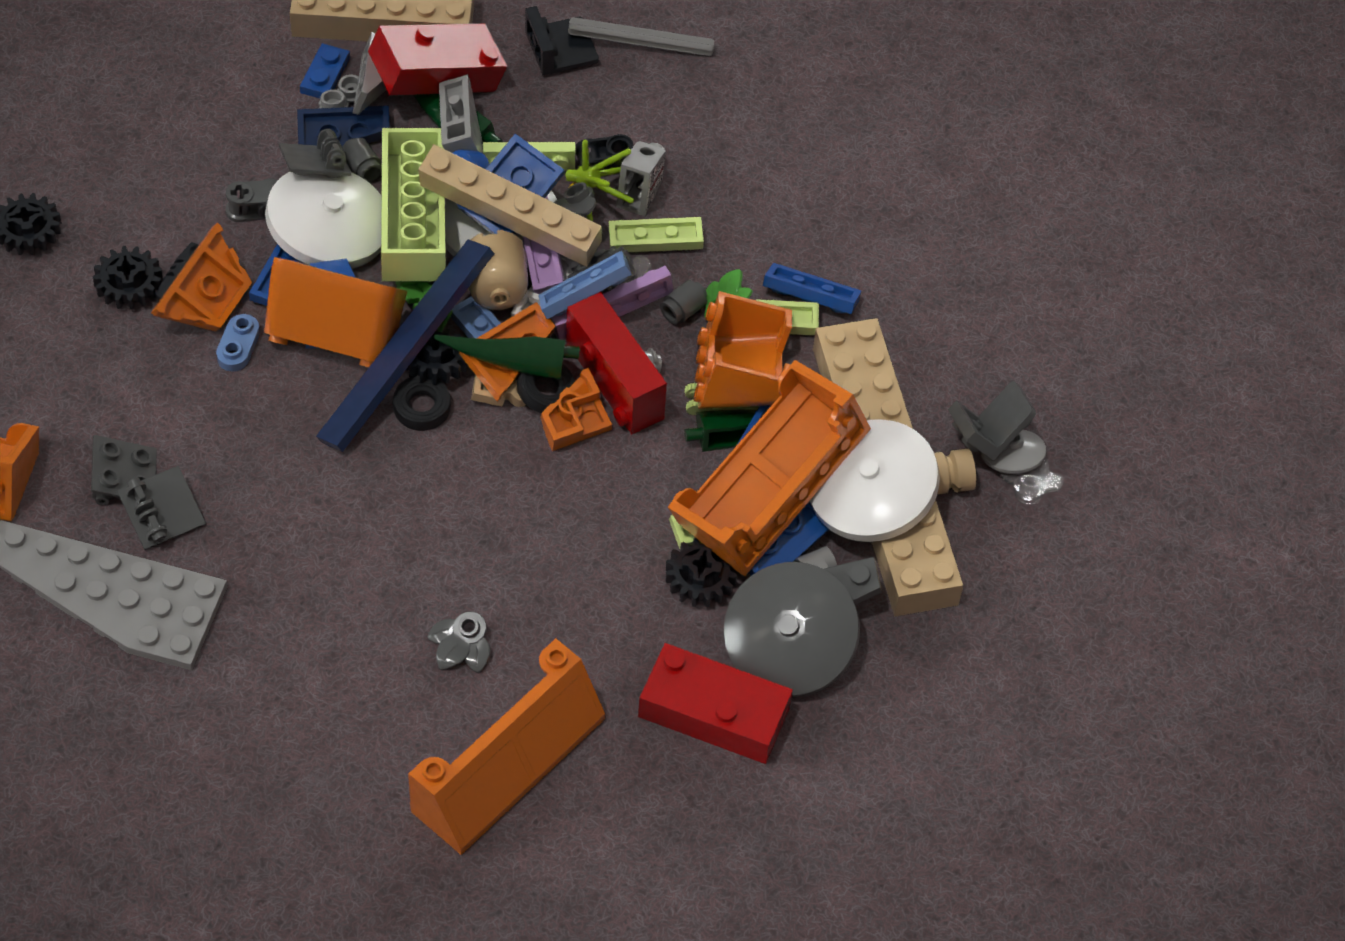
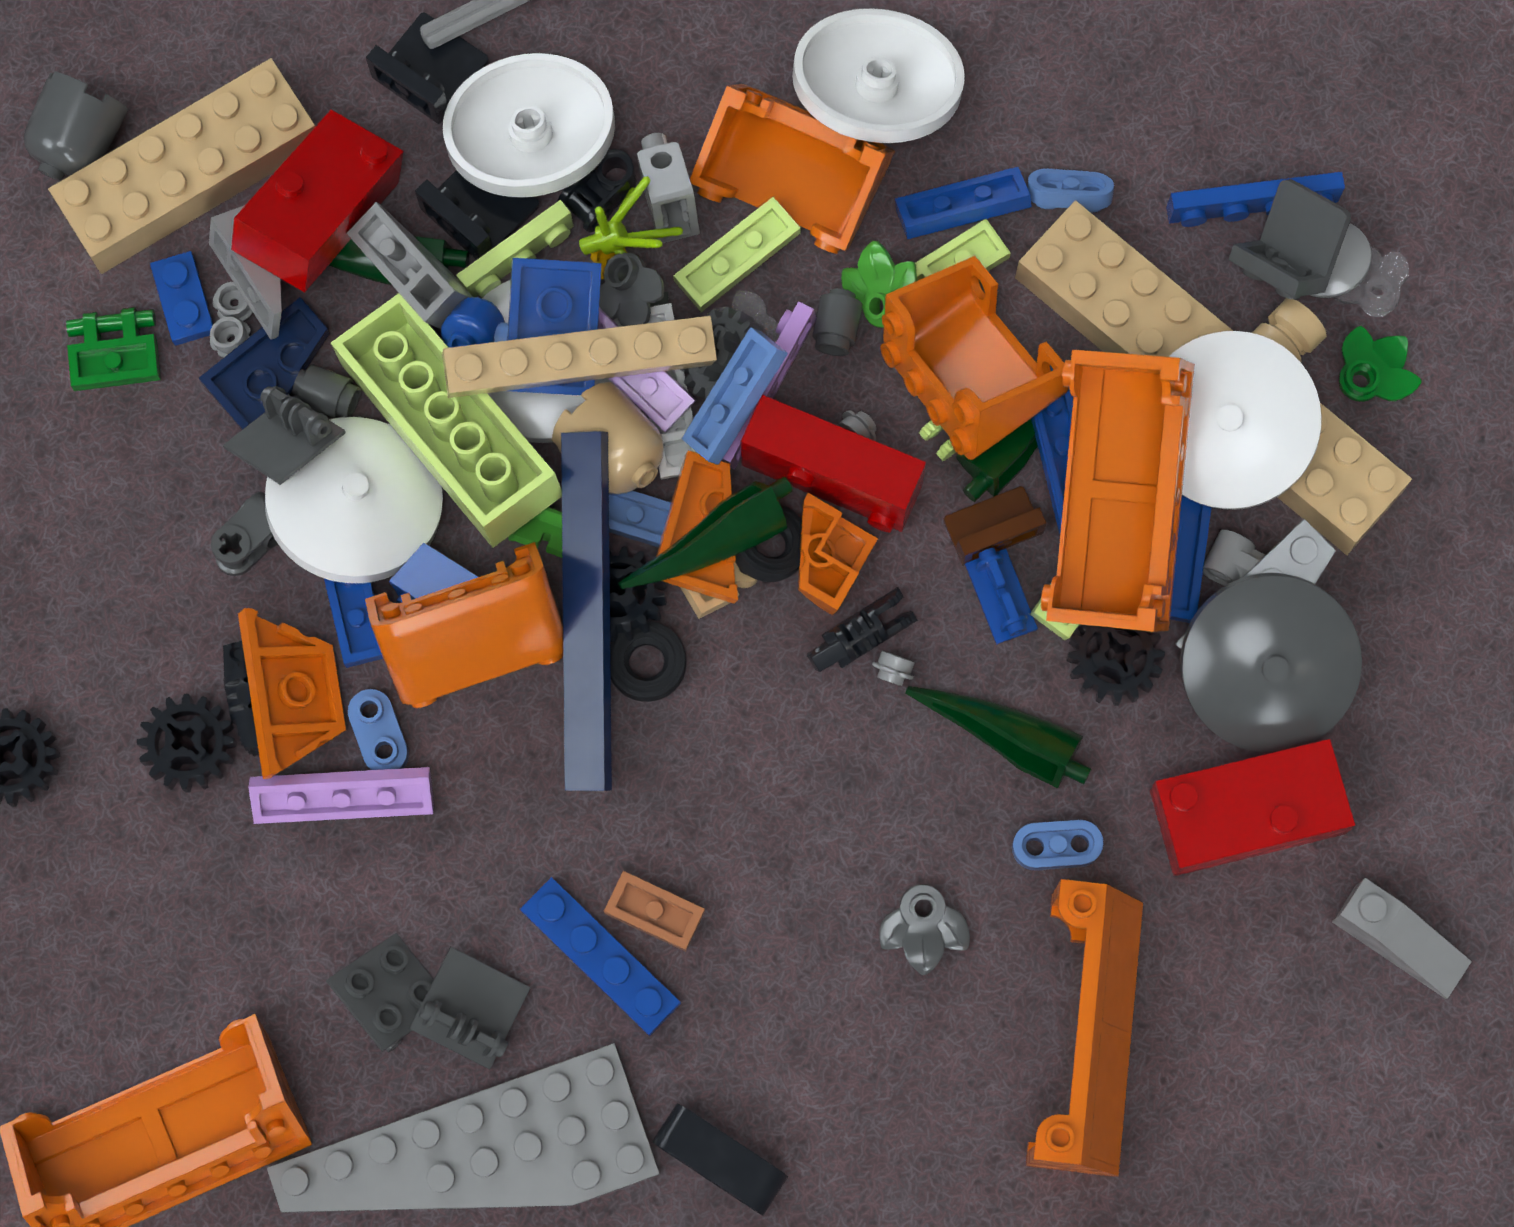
camera: 30 degrees left, 20 degrees up
none -> green plate [66,307,161,391]
none -> lavender plate [248,767,434,824]
none -> black bracket [415,170,539,260]
none -> white dish [443,53,615,197]
none -> blue plate [520,877,681,1037]
none -> nougat plate [604,871,705,952]
none -> black beam [652,1103,788,1216]
none -> orange windscreen [690,84,895,254]
none -> white dish [792,9,965,143]
none -> black hinge [807,587,918,672]
none -> light grey plate [872,651,915,686]
none -> dark green piece [905,686,1092,788]
none -> reddish brown panel [943,486,1046,566]
none -> blue hinge [965,548,1038,645]
none -> medium blue plate [1012,820,1103,870]
none -> medium blue plate [1027,169,1114,212]
none -> blue plate [1166,172,1345,227]
none -> light grey slope [1332,878,1472,999]
none -> green plate [1339,326,1422,402]

